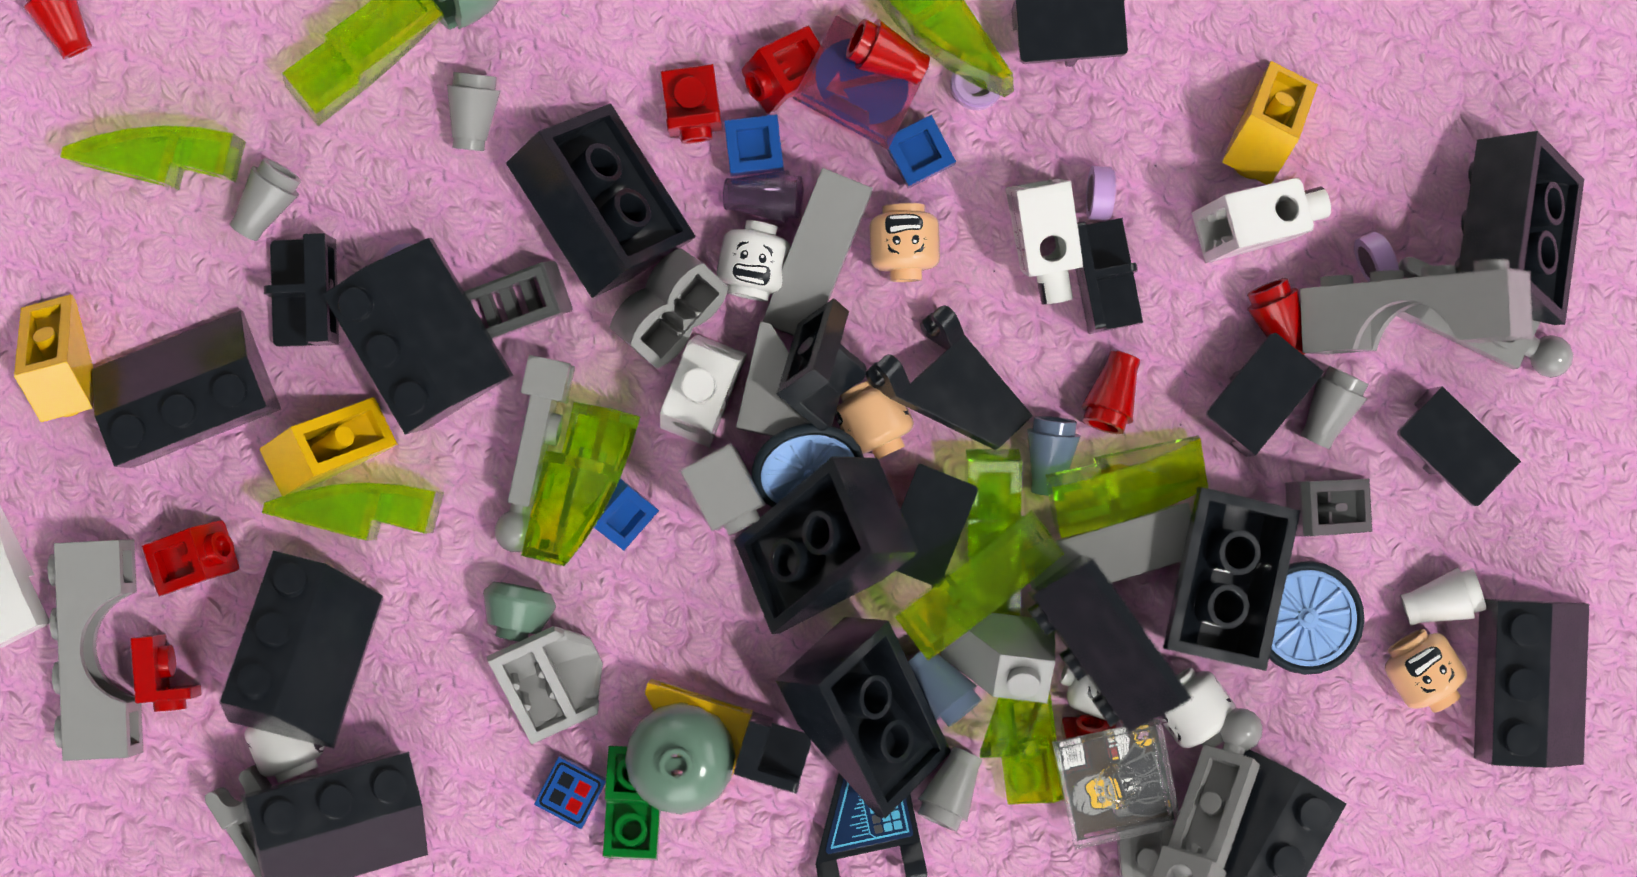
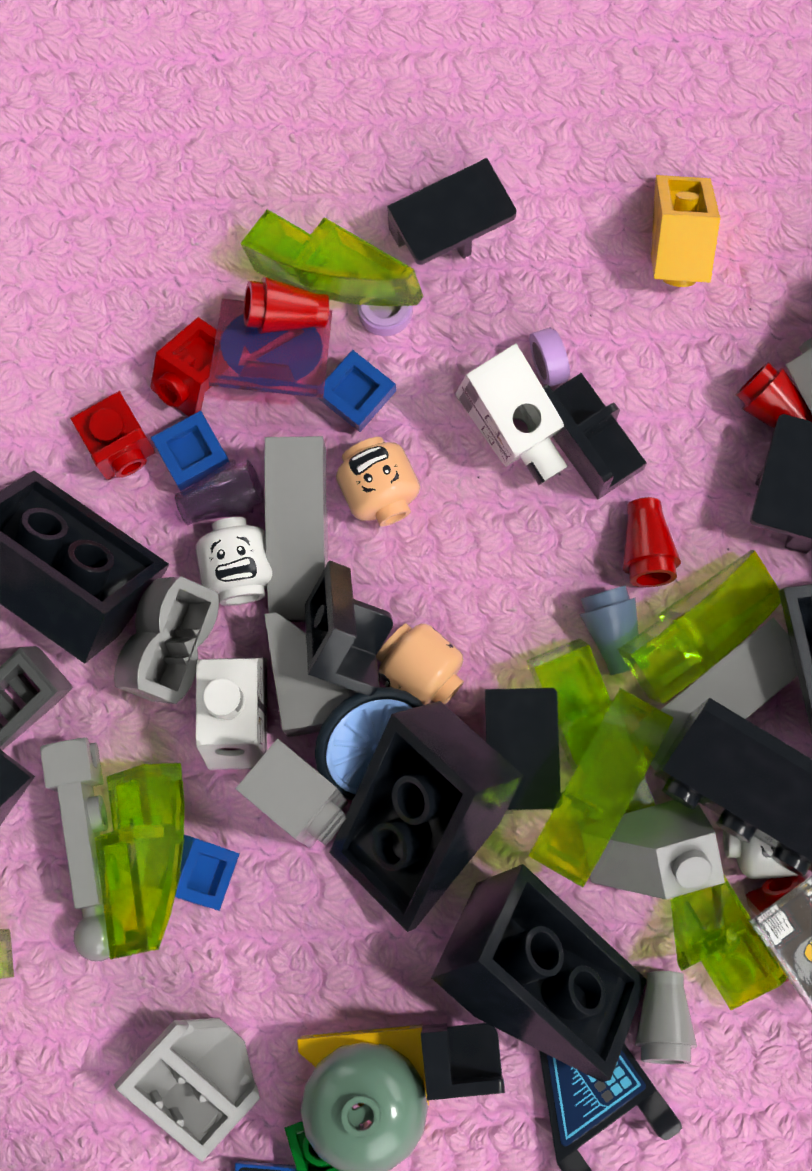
camera: 20 degrees left, 10 degrees down
sand green cone [483,581,556,642] -> none
black flag [866,305,1033,450] -> none
sand blue cone [908,645,982,727] -> none
white torso [1192,178,1331,264] -> none

